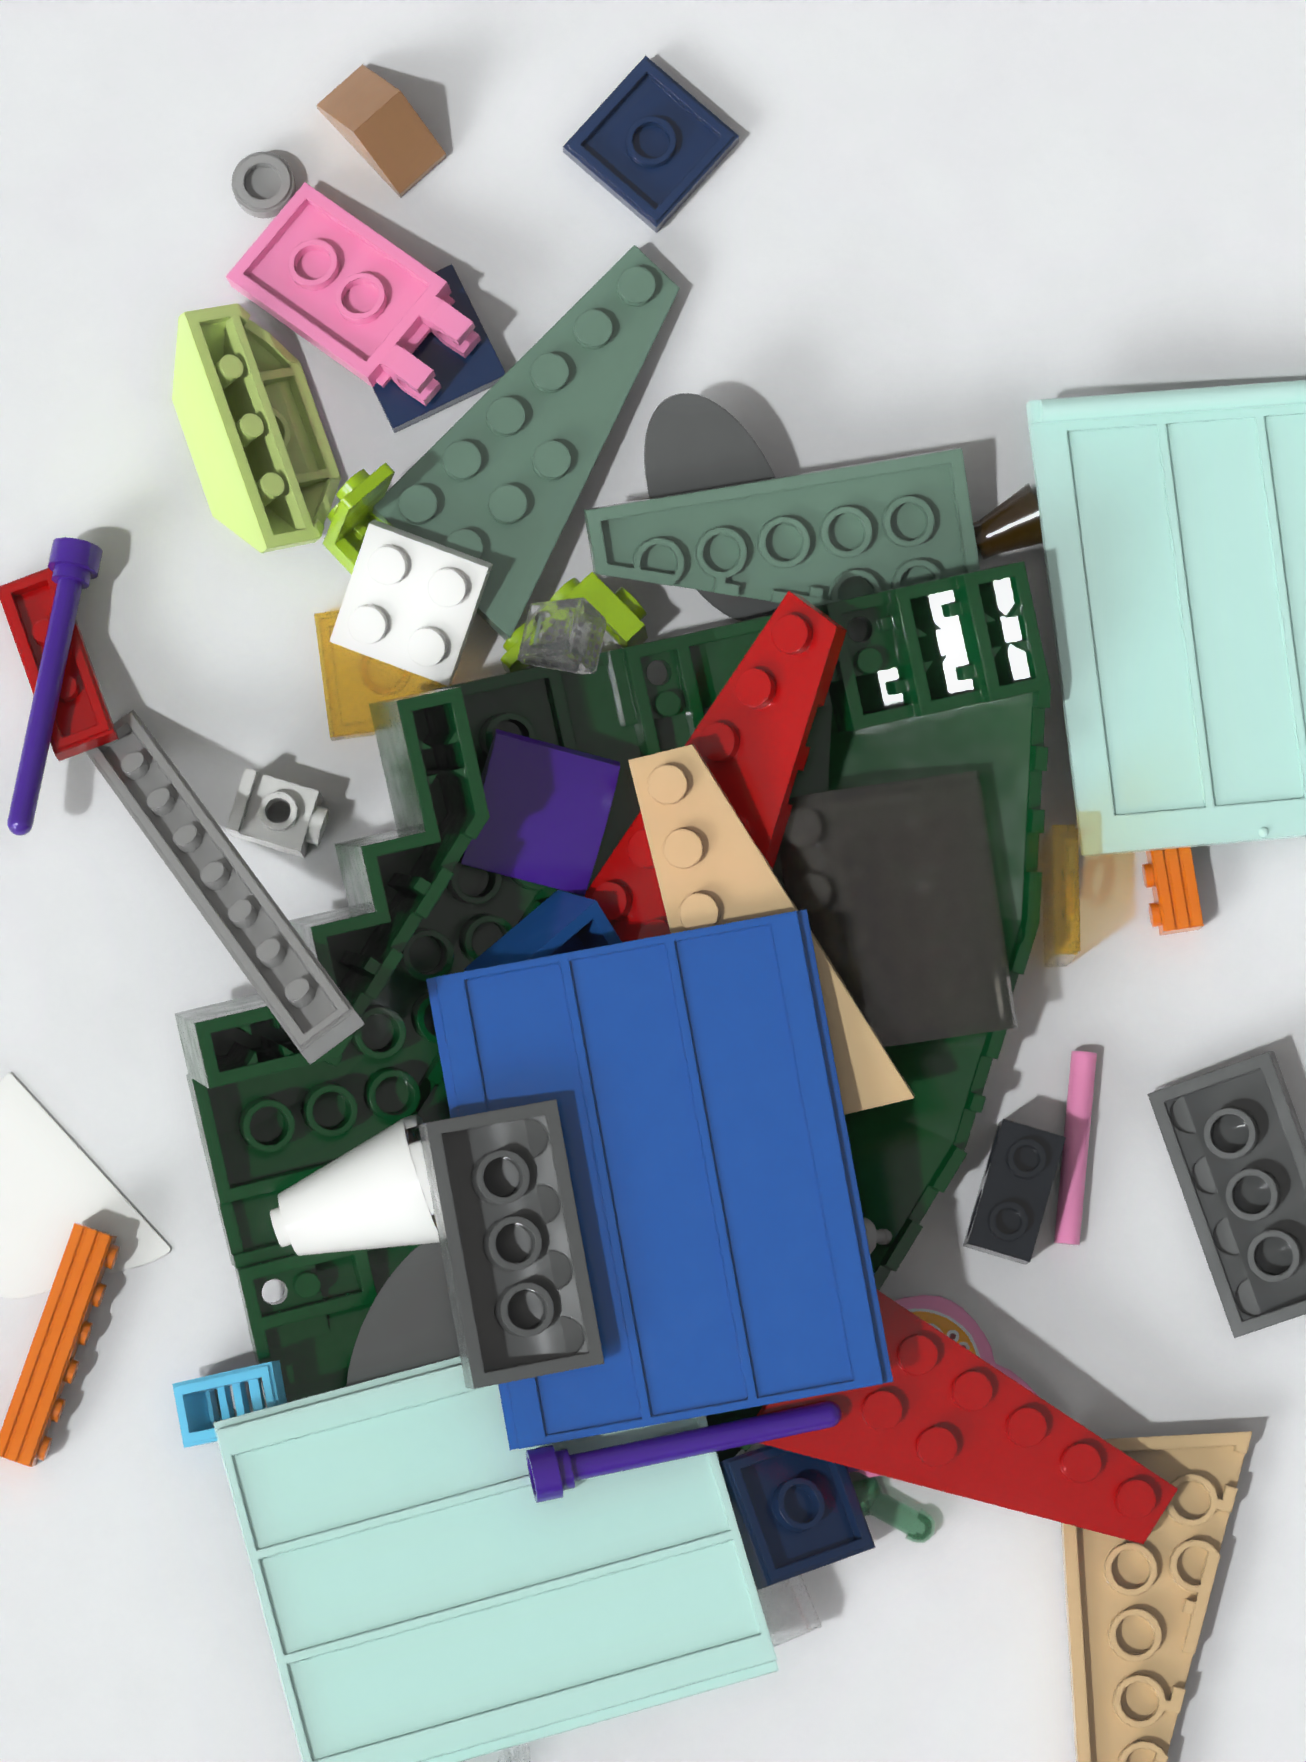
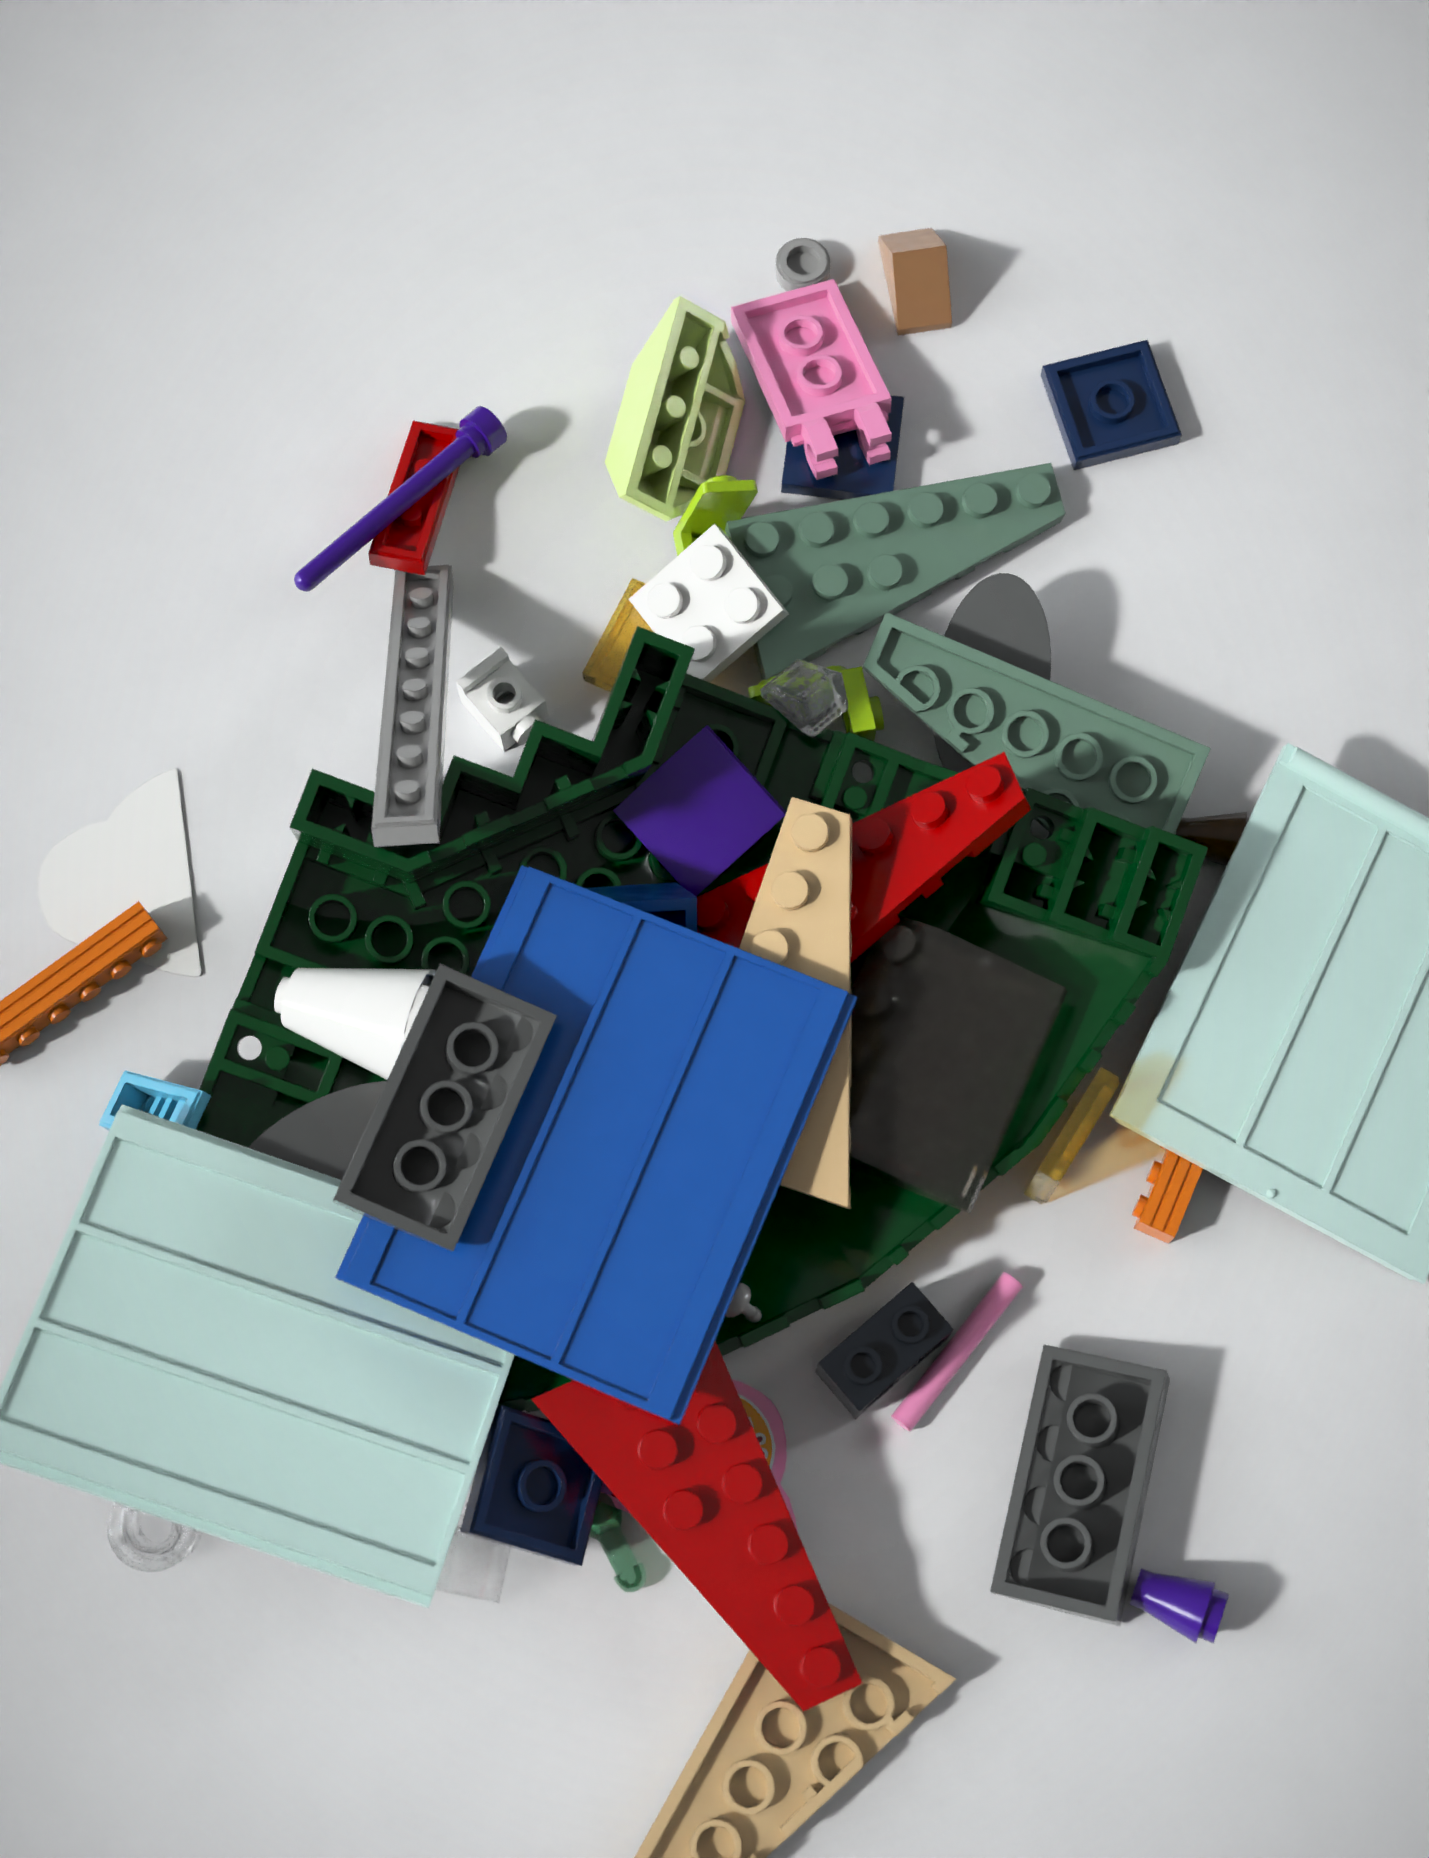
camera: 30 degrees right, 10 degrees down
dark purple piece [526,1401,842,1503] -> none

